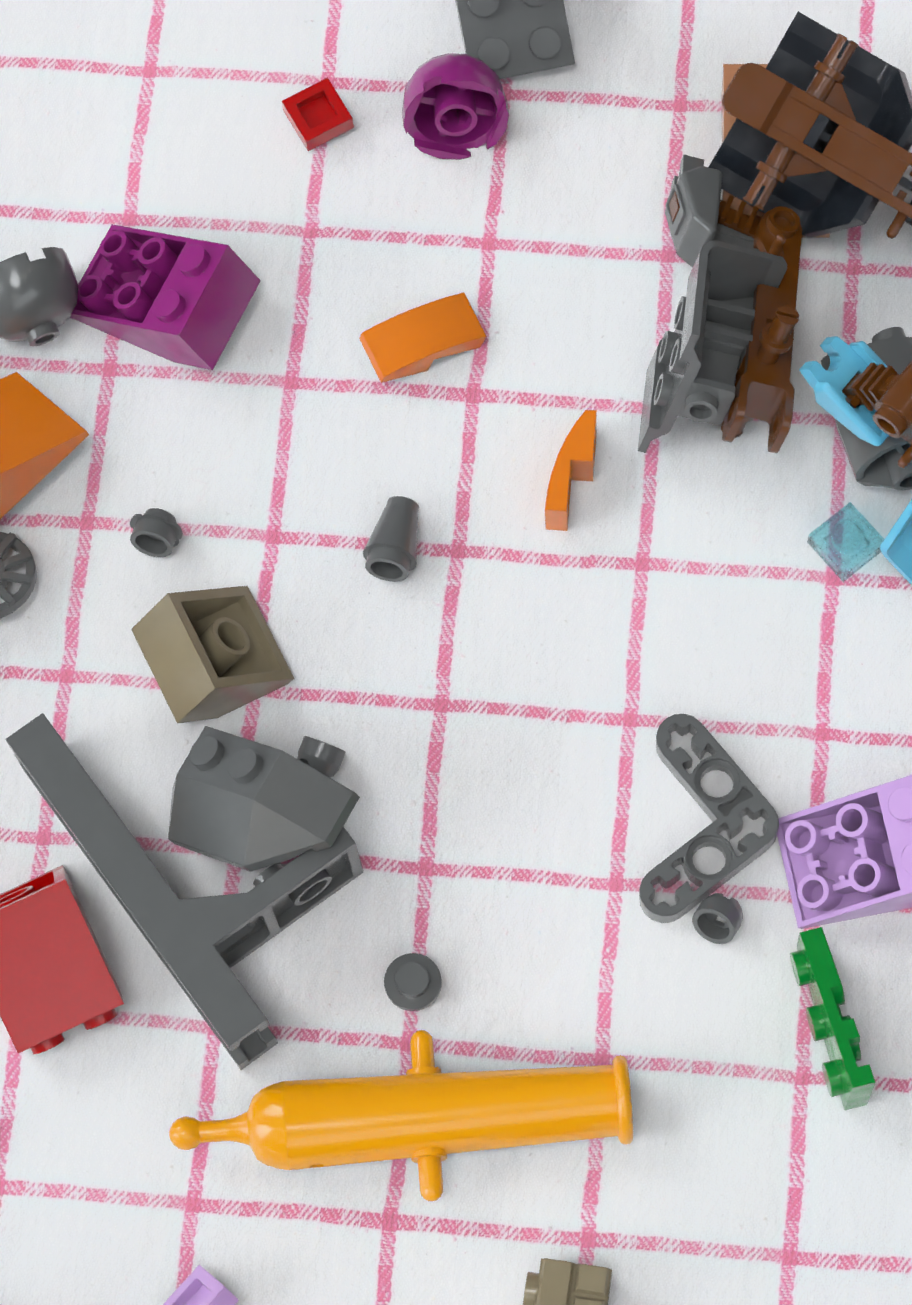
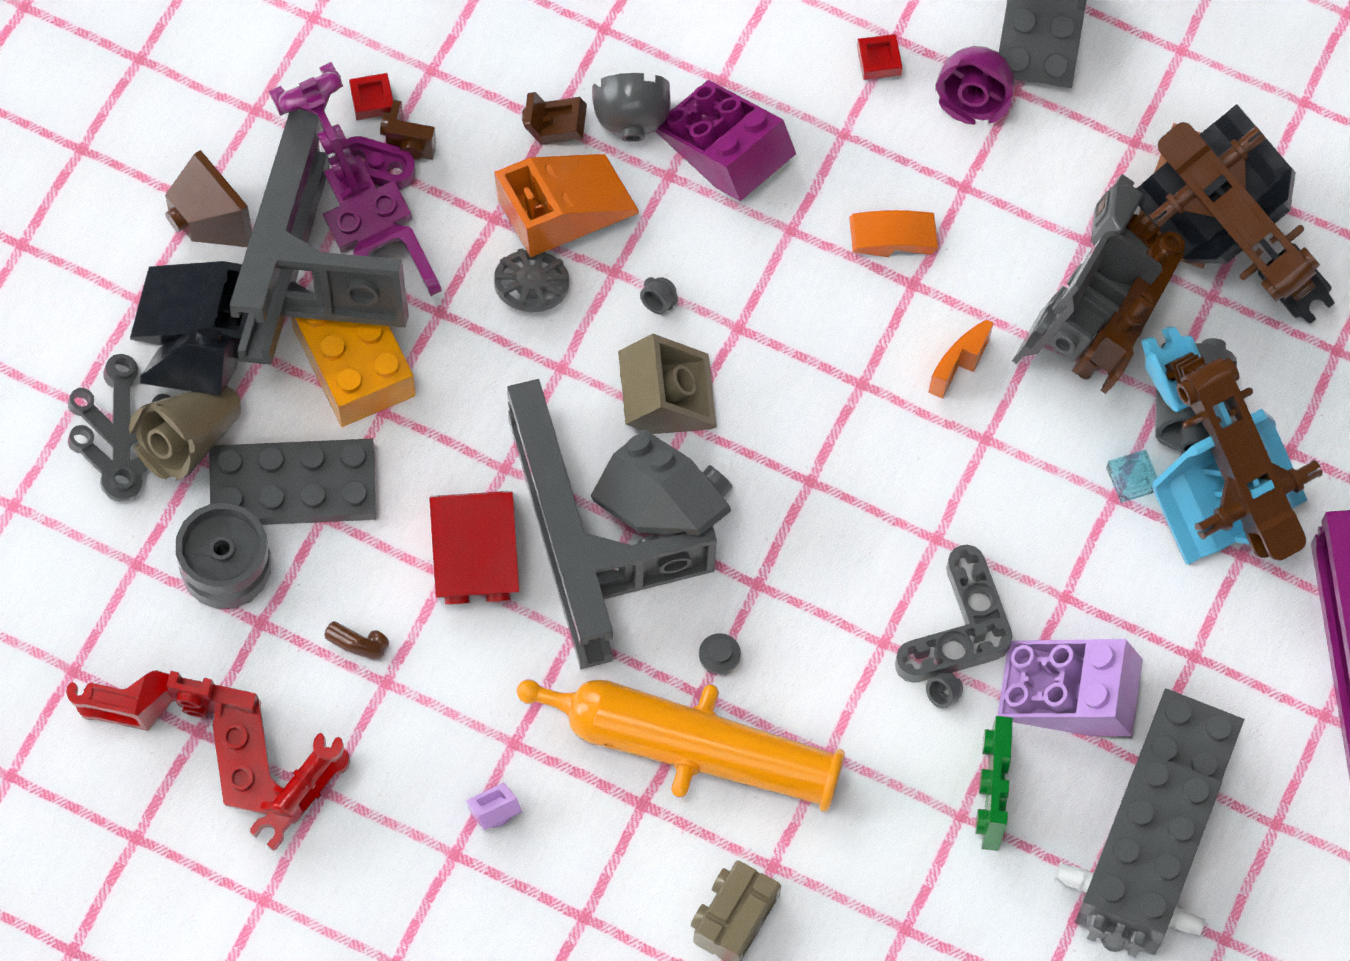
camera: 10 degrees right, 5 degrees down
dark grey cone [363,496,419,582] -> none

